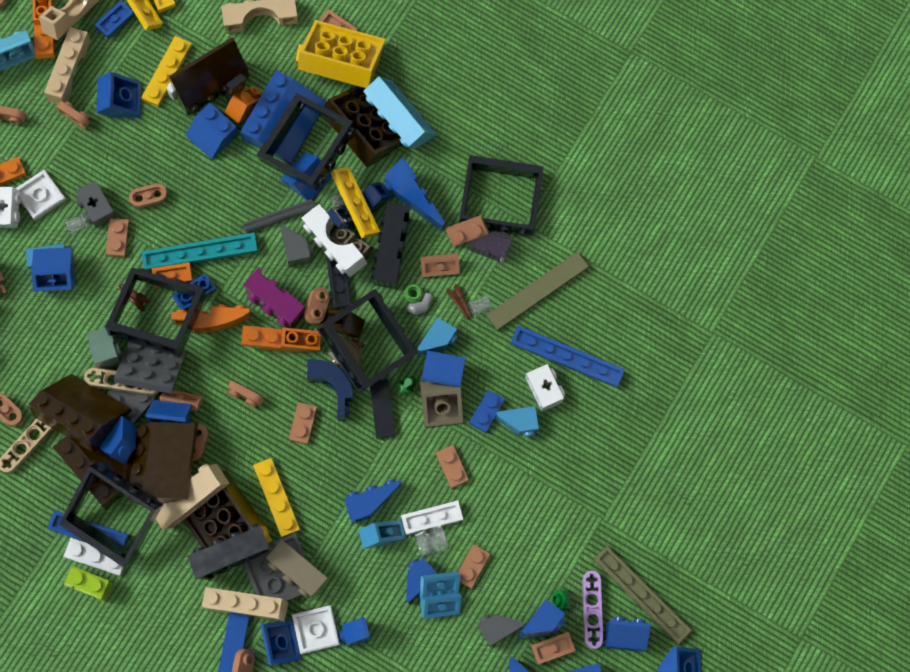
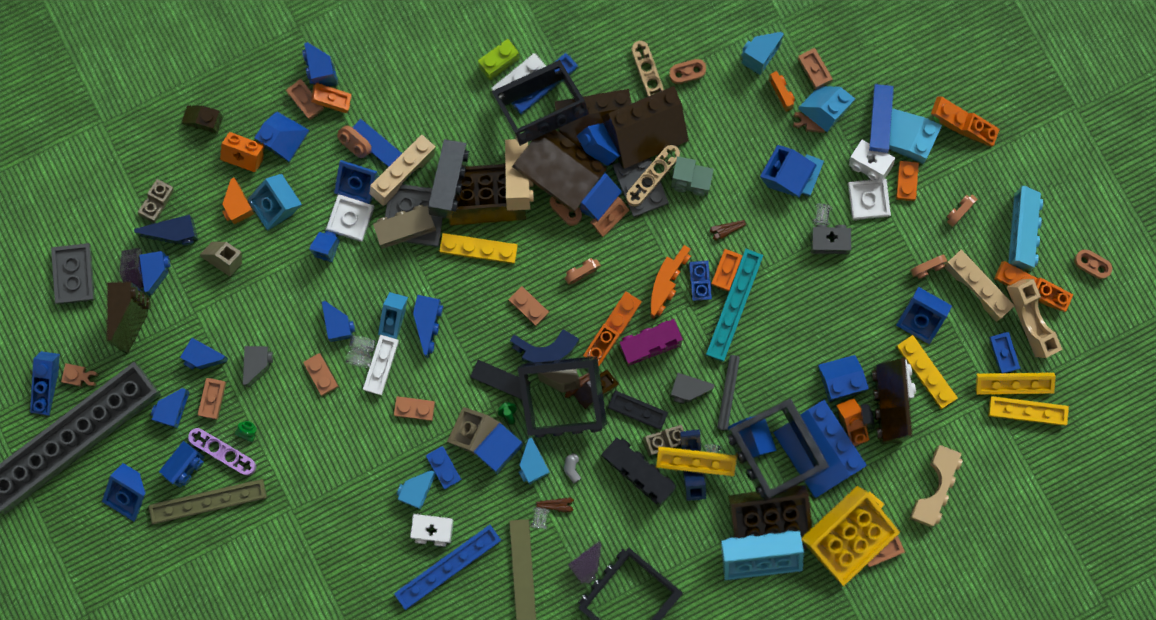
camera: 130 degrees right, 5 degrees up
black window [105,268,206,357] -> none
nougat plate [106,218,130,258] -> none
dark grey plate [114,342,187,394] -> none
nougat plate [129,183,167,208] -> none
white arch [302,204,367,278] -> none
nougat plate [304,287,330,325] -> none
blue wedge [384,158,445,231] -> none
bright green plate [404,284,423,303] -> none
nougat plate [420,254,460,277] -> none
dark azure slope [420,571,462,619] -> none
nougat plate [446,215,489,247] -> none
blue slope [517,599,565,640] -> none

